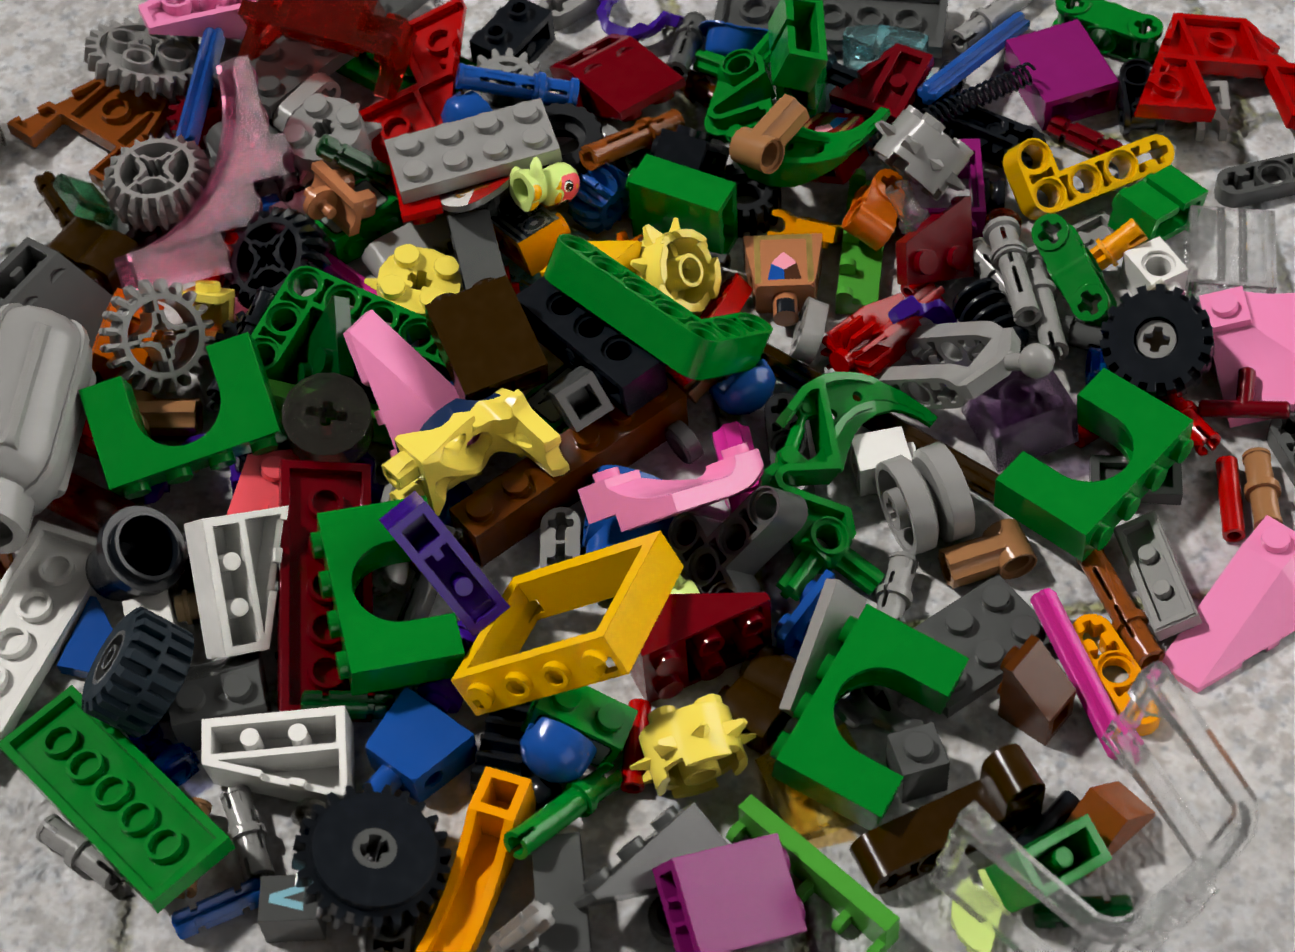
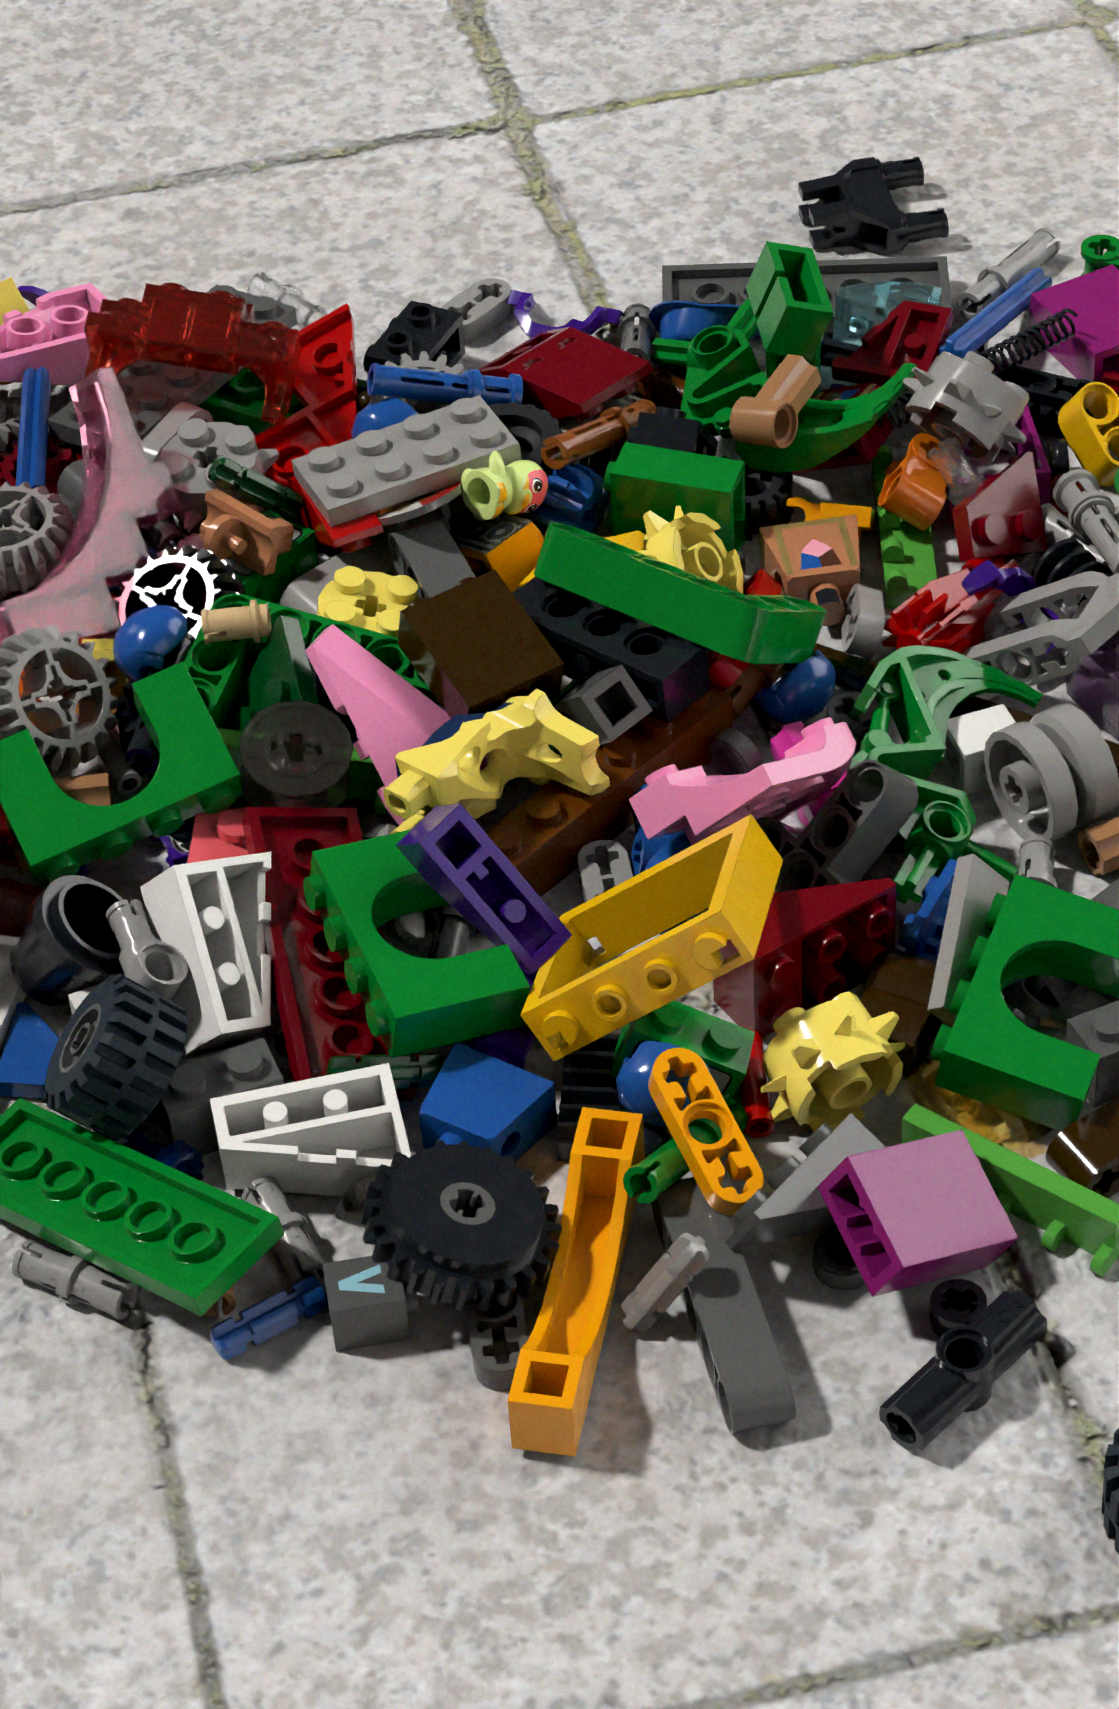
camera: 10 degrees left, 10 degrees down
none -> light grey pin [105,899,188,1001]
none -> blue hair [113,605,187,683]
none -> tan pin [201,599,272,644]
none -> light orange beam [648,1048,764,1216]

